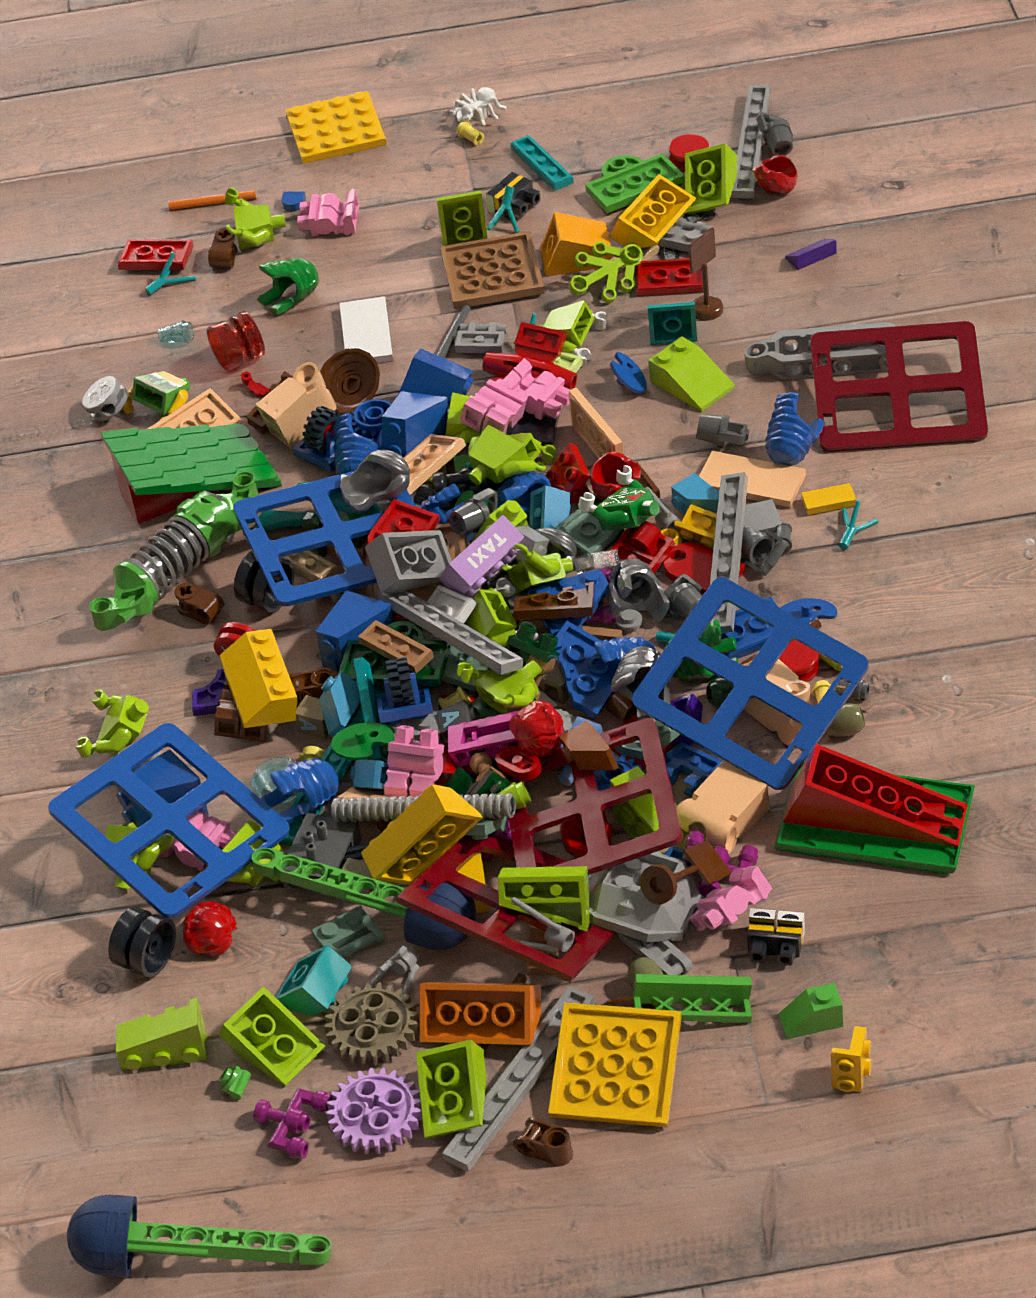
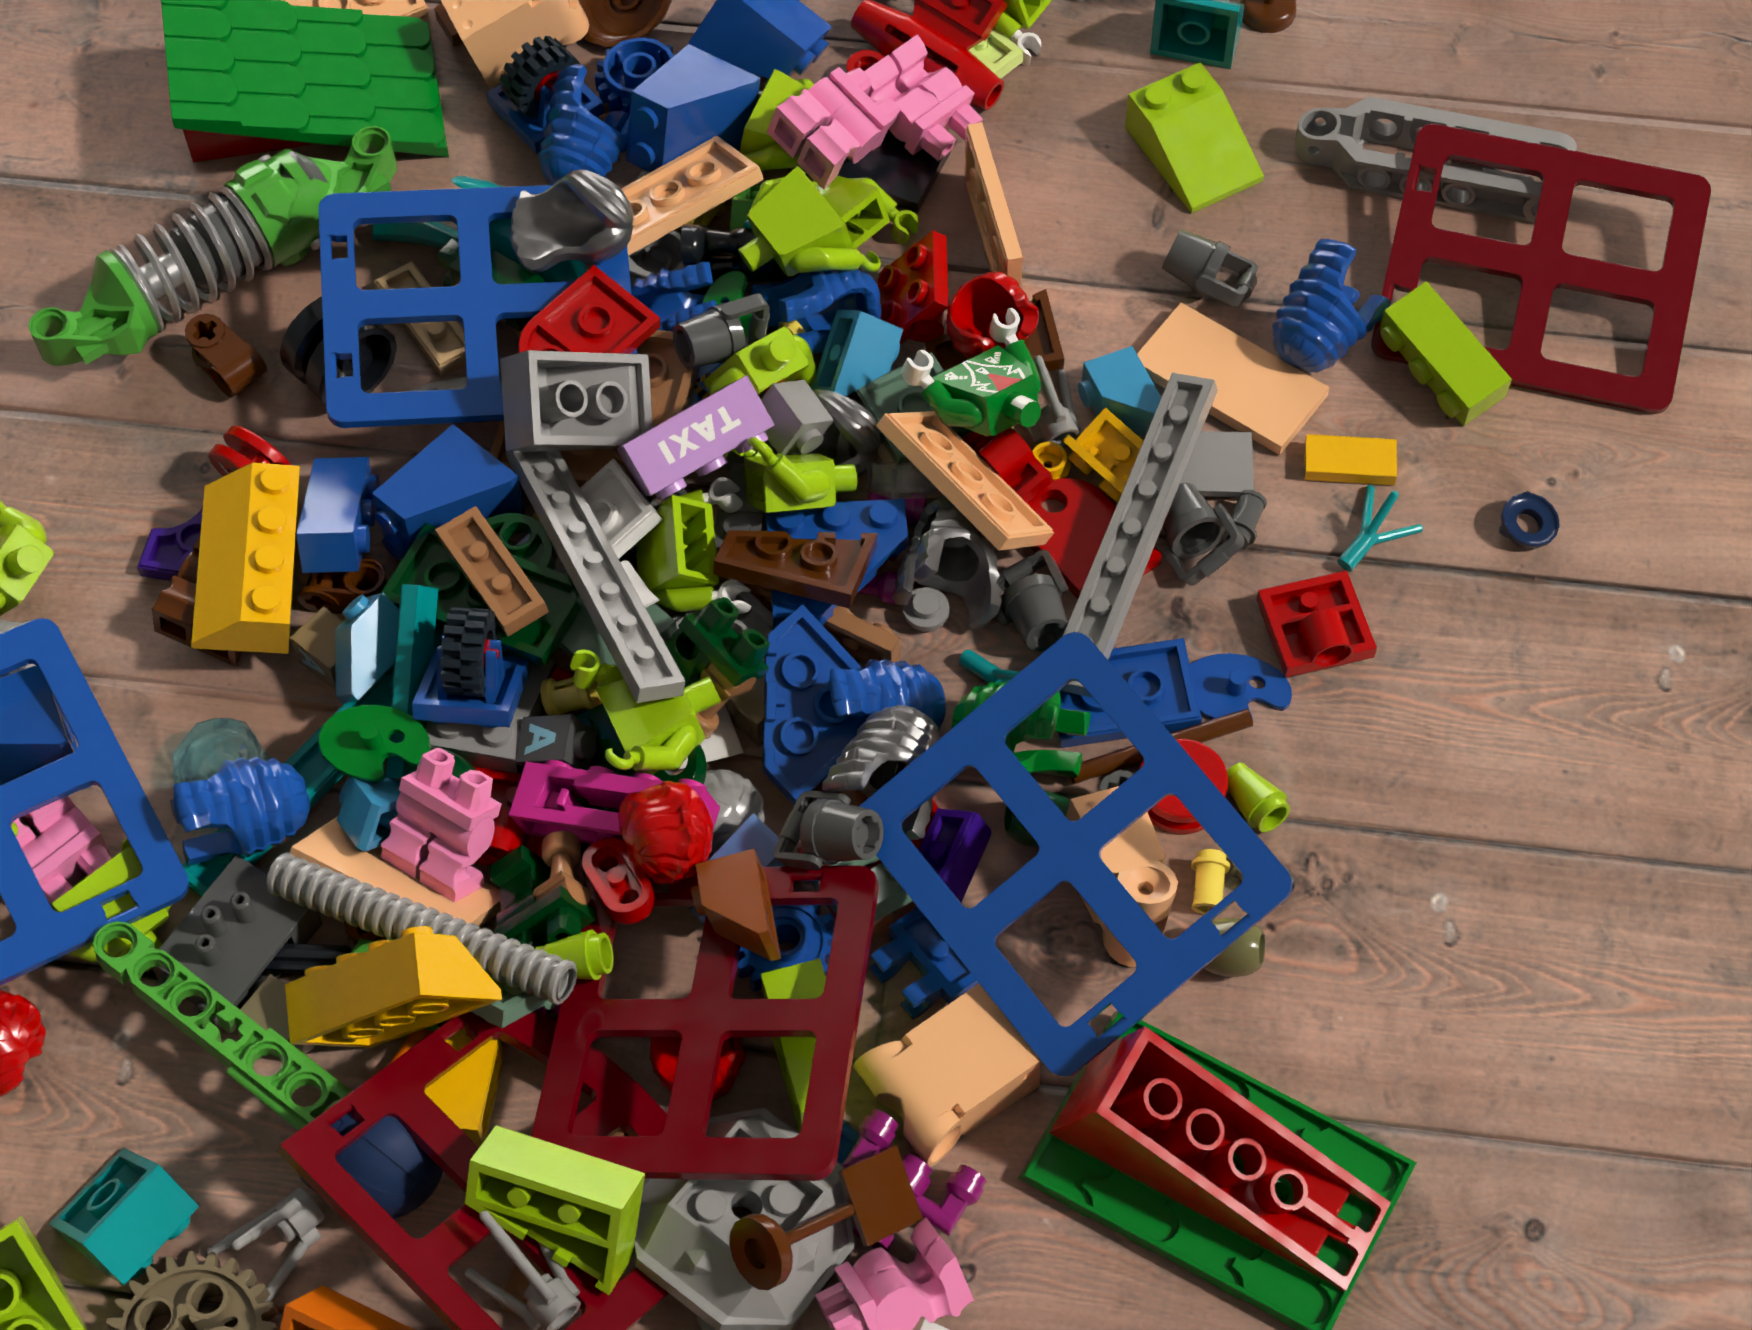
camera: 10 degrees right, 15 degrees up
light yellow plate [299,746,324,762] -> none
sand green plate [312,905,385,959] -> none
blue piece [610,352,647,393] -> none
none -> blue brick [296,457,380,573]
none -> dark grey piece [773,791,884,871]
none -> light nougat tile [876,411,1054,551]
none -> red plate [1256,570,1377,678]
none -> lime brick [1380,281,1512,426]
none -> dark blue piece [1499,491,1560,549]

